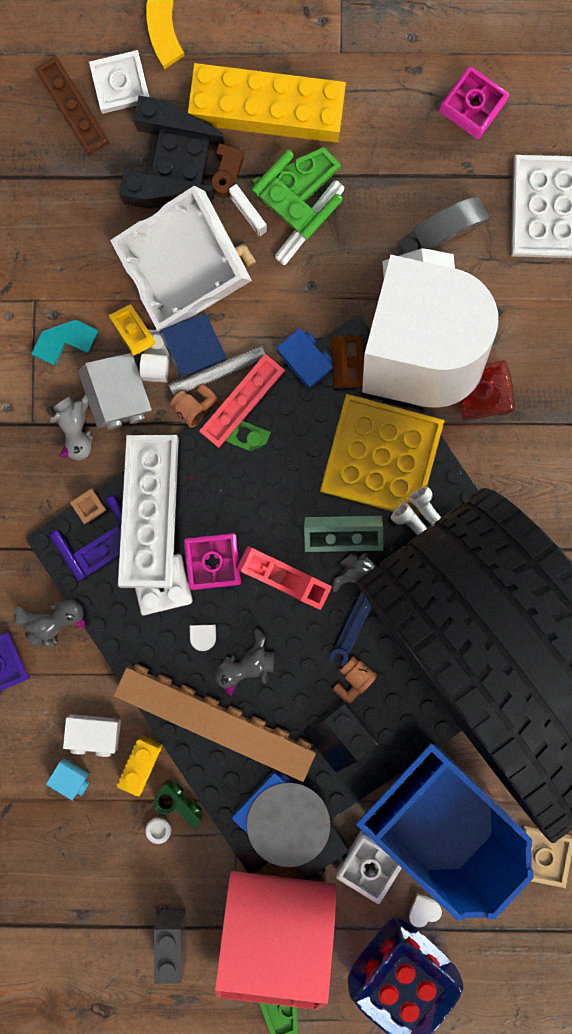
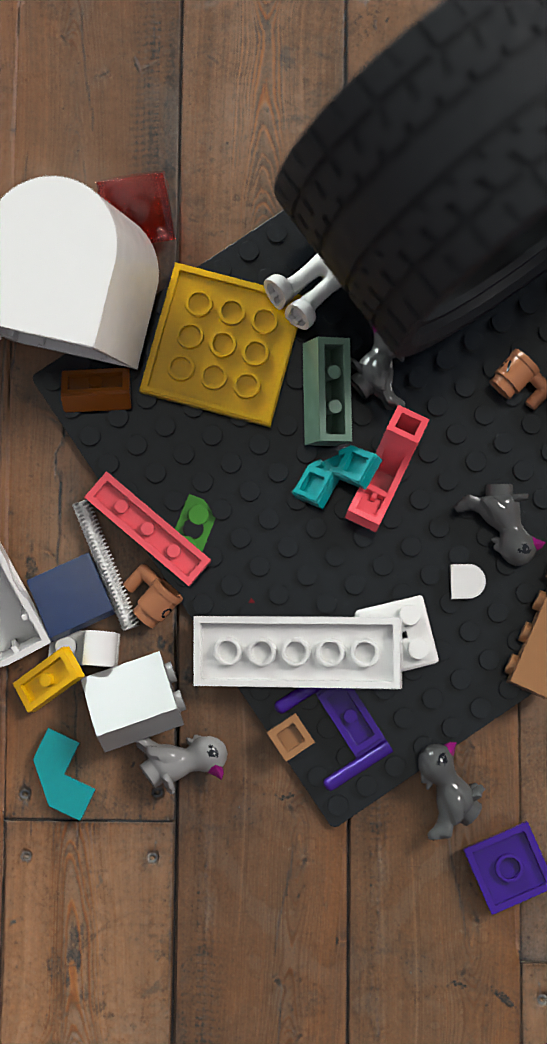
camera: 85 degrees left, 5 degrees down
dark pink brick [184,534,241,590] -> none
blue brick [276,328,333,390] -> none
dark blue piece [330,591,372,666] -> none
none -> teal tile [292,445,382,509]

